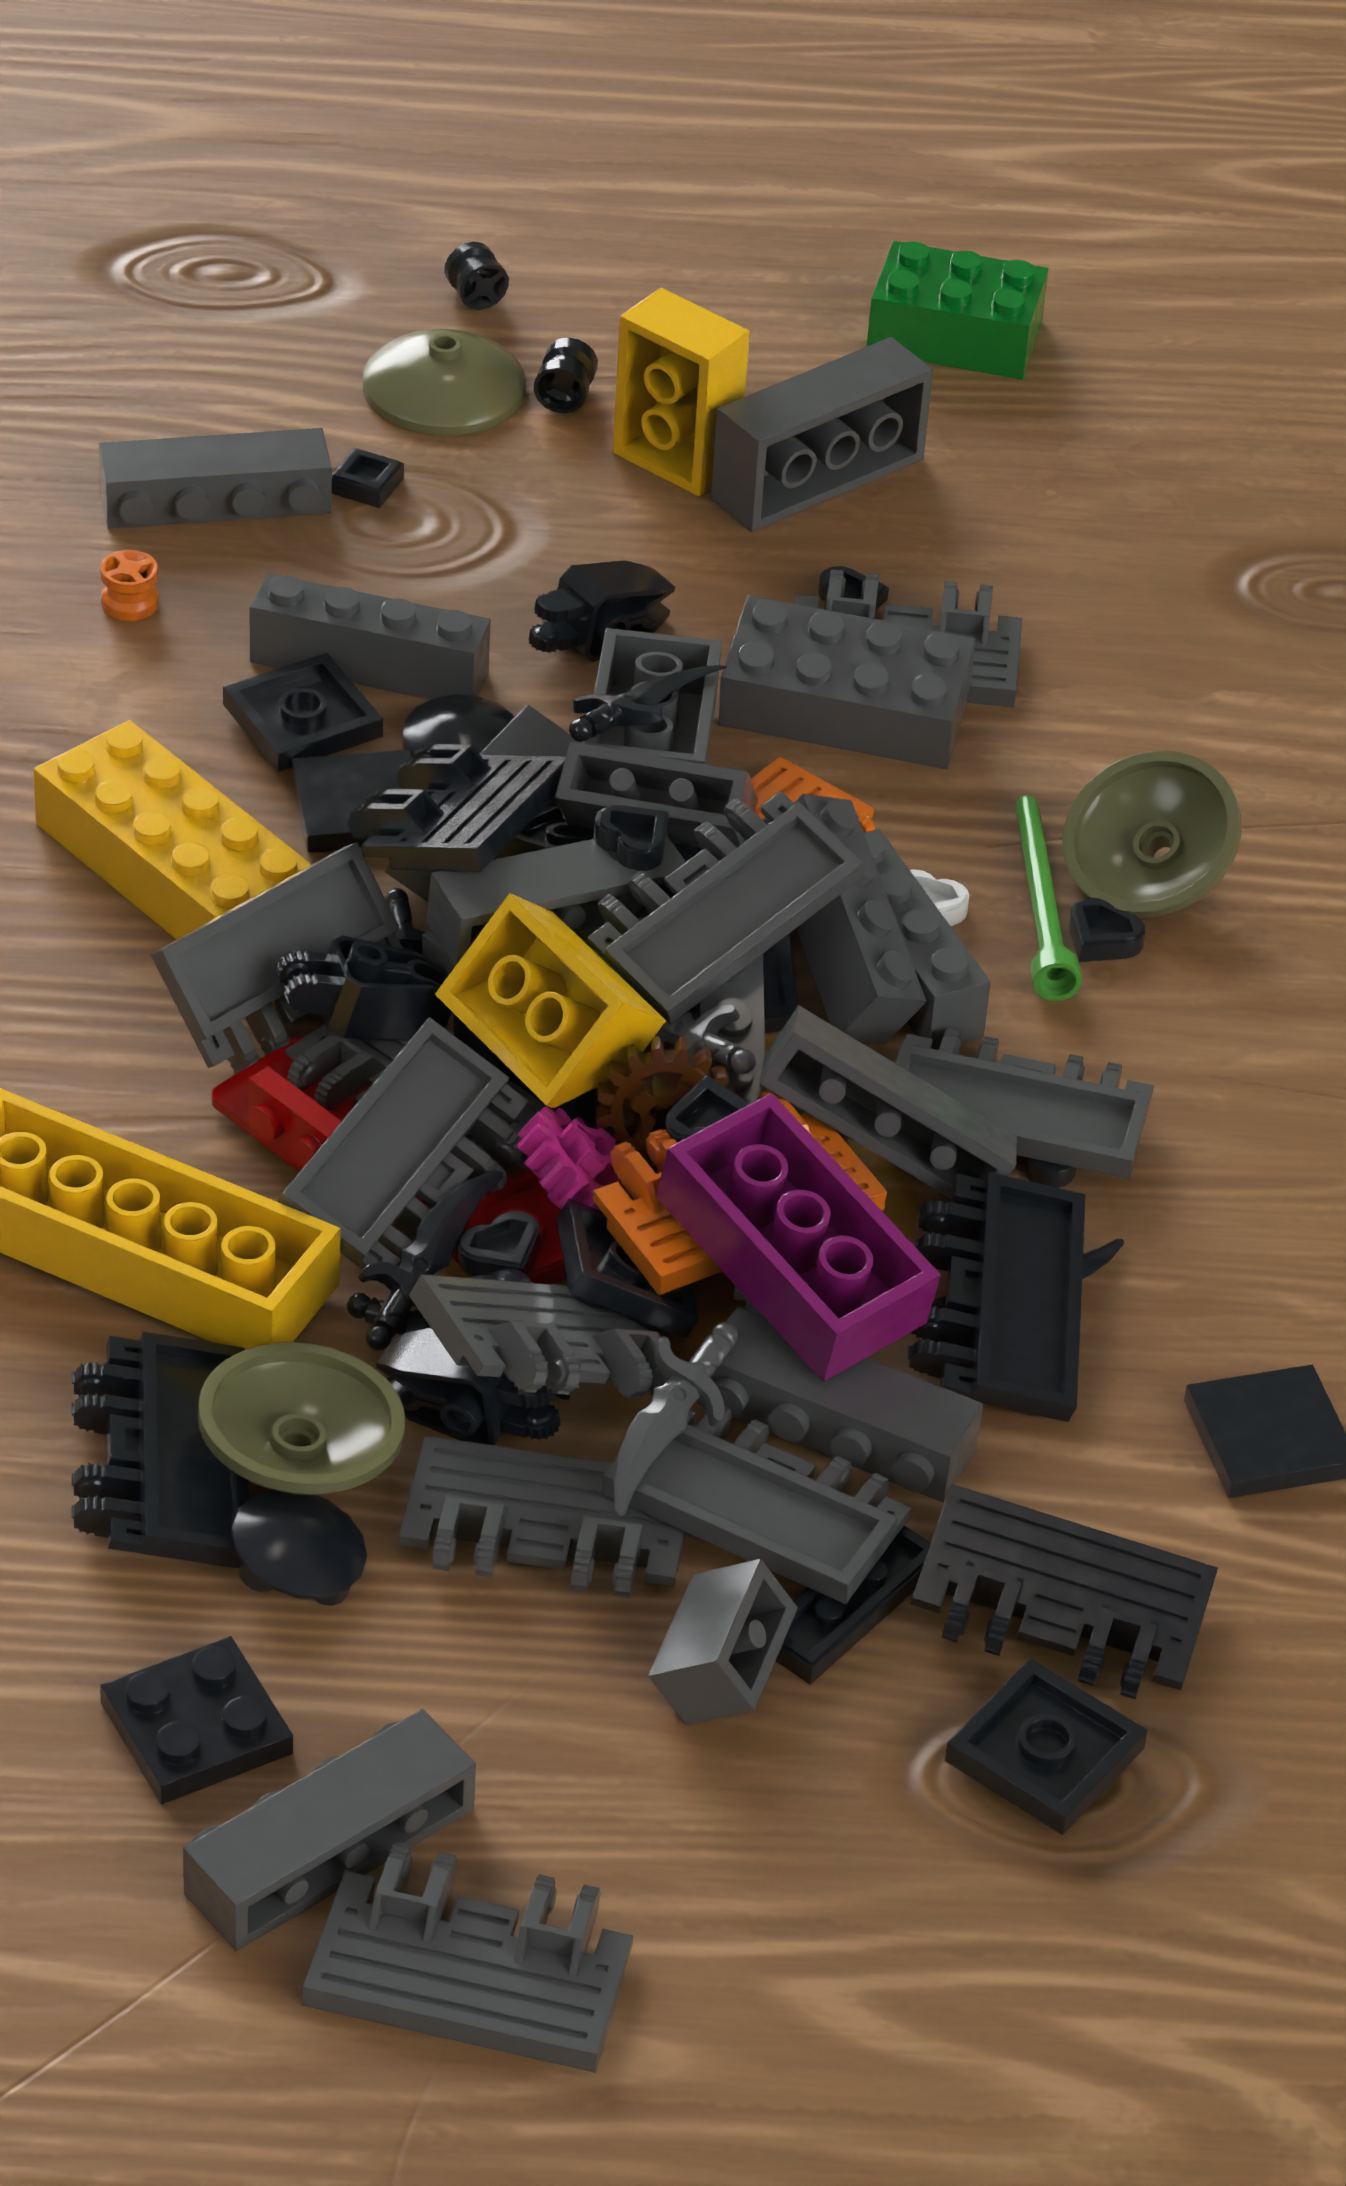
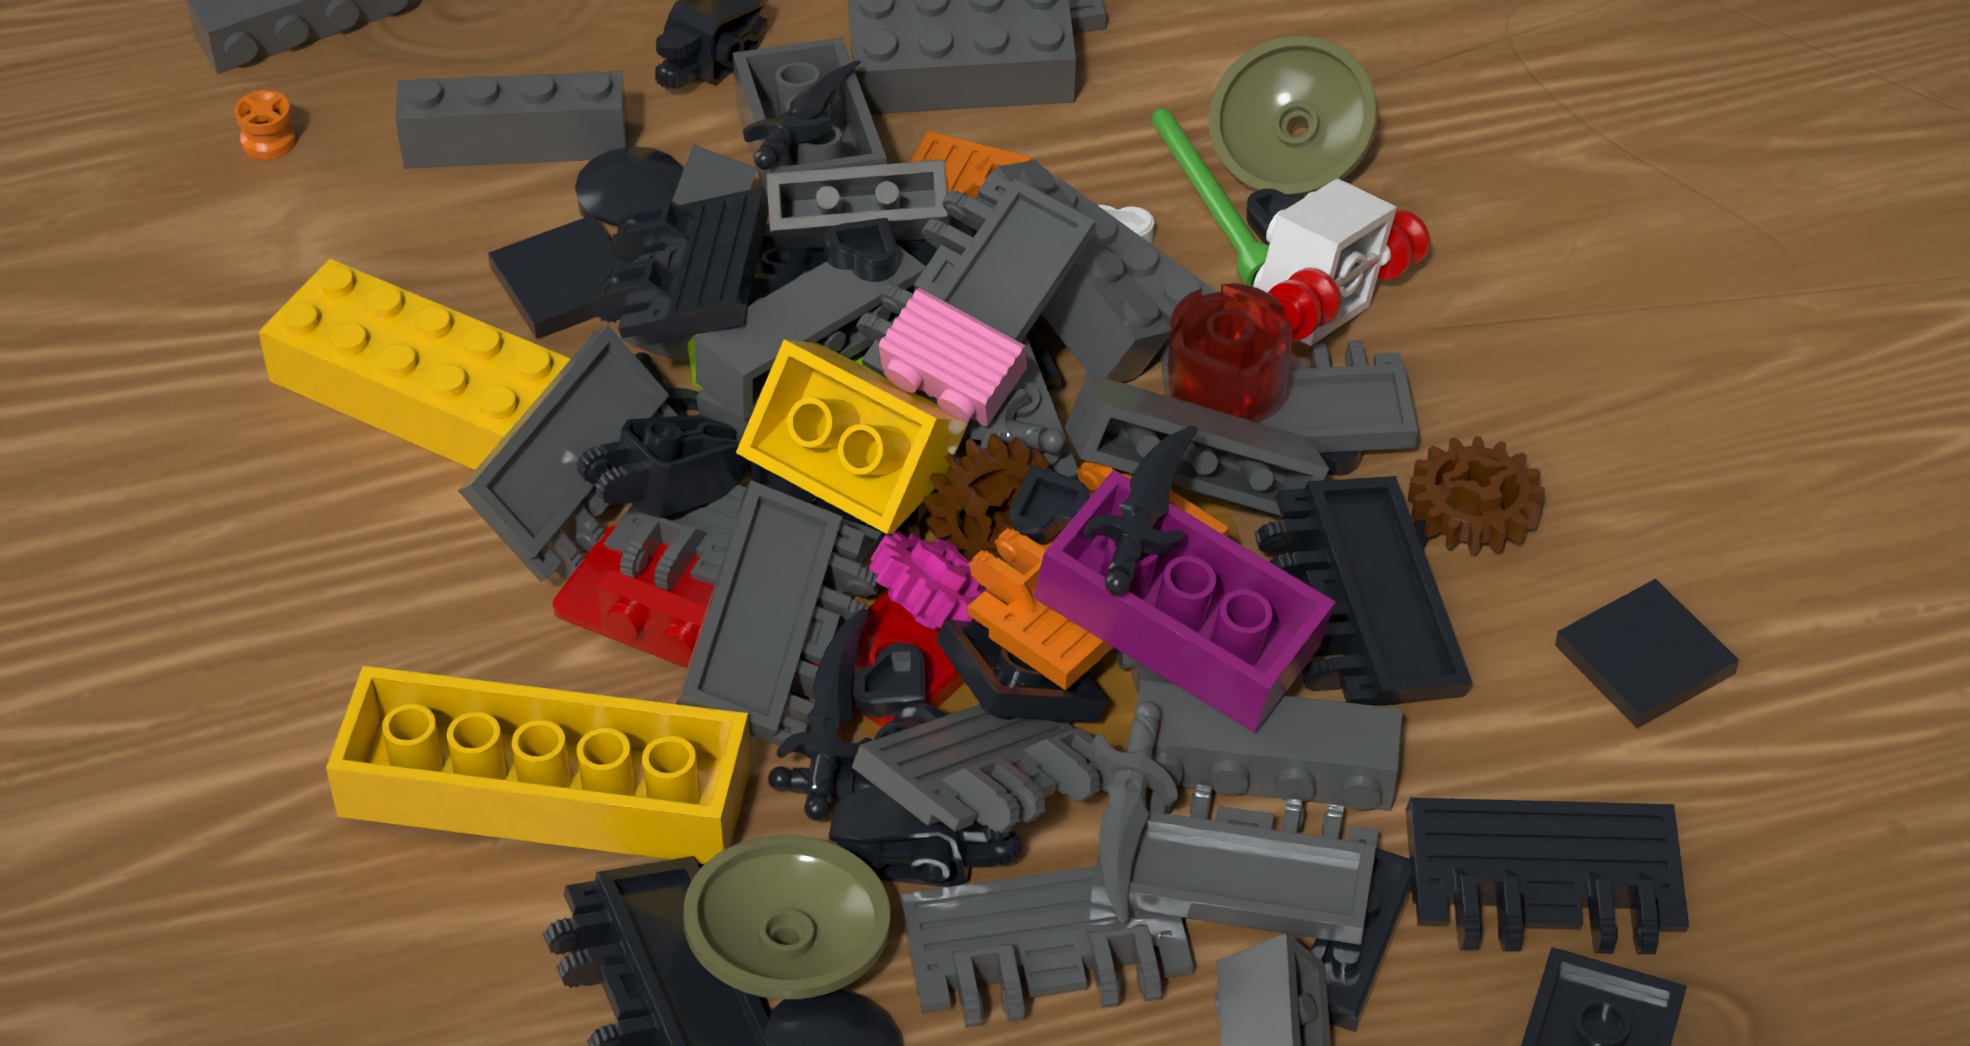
camera: 15 degrees left, 5 degrees up
black plate [223,653,383,772] -> none
none -> bright pink brick [879,288,1027,426]
none -> black piece [1084,425,1198,596]
none -> clear red brick [1167,283,1293,422]
none -> white brick [1252,178,1431,346]
none -> reddish brown gear [1408,436,1545,554]

